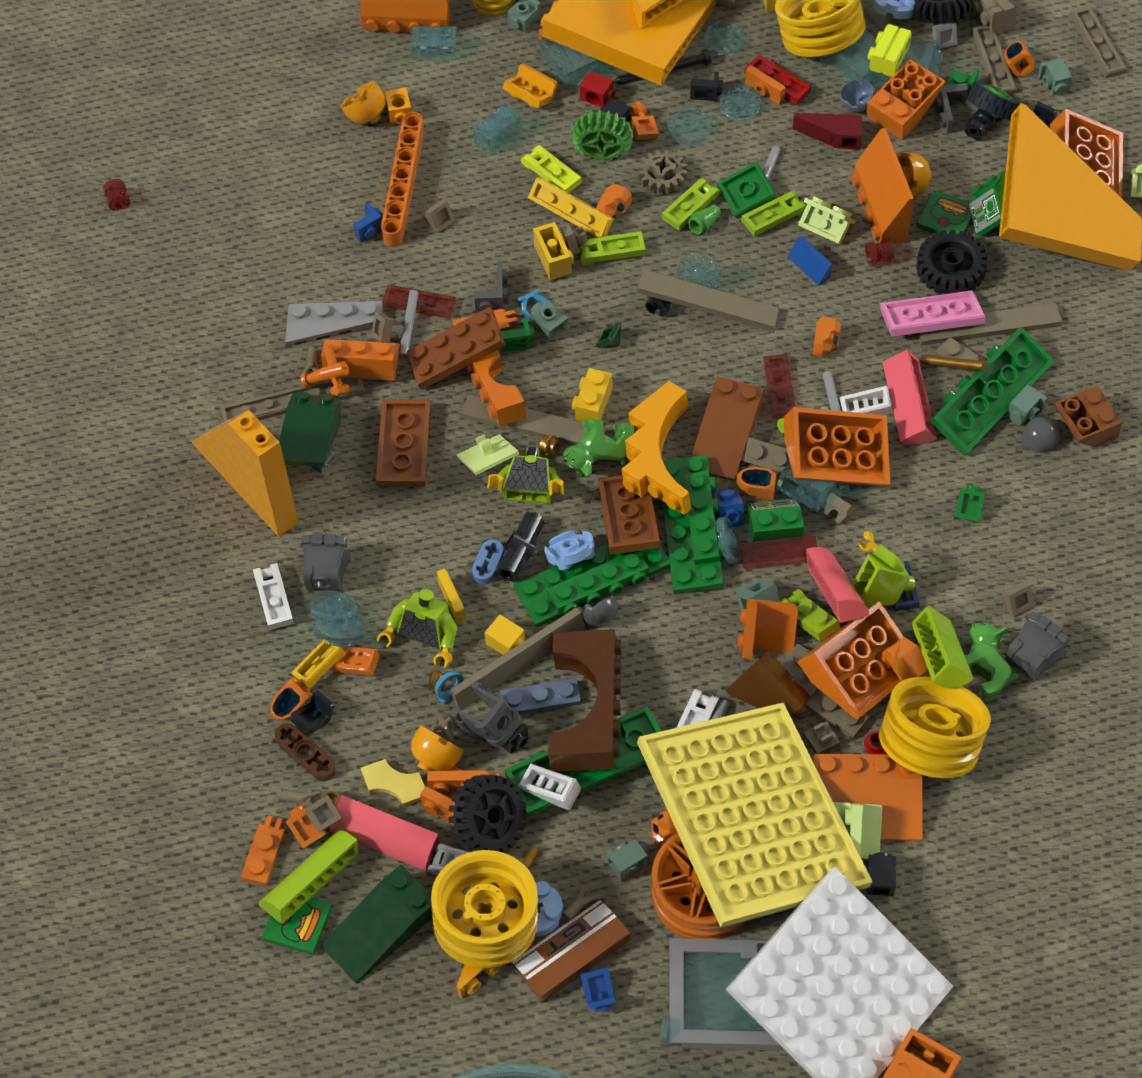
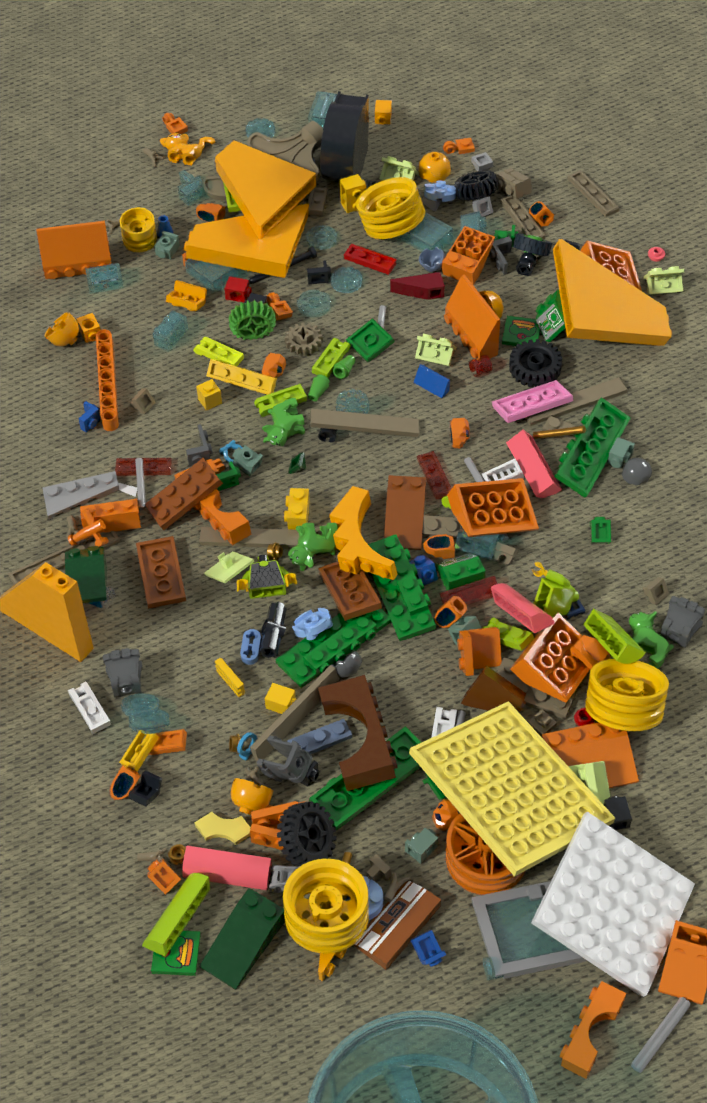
camera: 15 degrees left, 5 degrees down
orange hinge [240,815,286,886] -> none
reddish brown beam [275,723,336,781] -> none
dark tan tile [304,795,342,832] -> none
dark tan tile [371,313,400,343] -> none
torso [377,589,457,668] -> none
white slope [518,764,581,810] -> none
yellow brick [533,222,574,280] -> none
dark tan tile [560,223,588,255] -> none
clear light blue wheel [717,516,739,564] -> none
lime plate [742,191,807,237] -> none
orange plate [745,65,786,105] -> none
neon yellow brick [867,24,912,77] -> none
sand green brick [1038,58,1072,95] -> none
dark orange slope [1054,386,1123,447] -> none
none -> yellow brick [196,379,222,411]
none -> bright green animal [262,398,305,446]
none -> bright green cone [307,374,330,402]
none -> dark tan tile [366,854,392,882]
none -> orange rock [435,596,467,628]

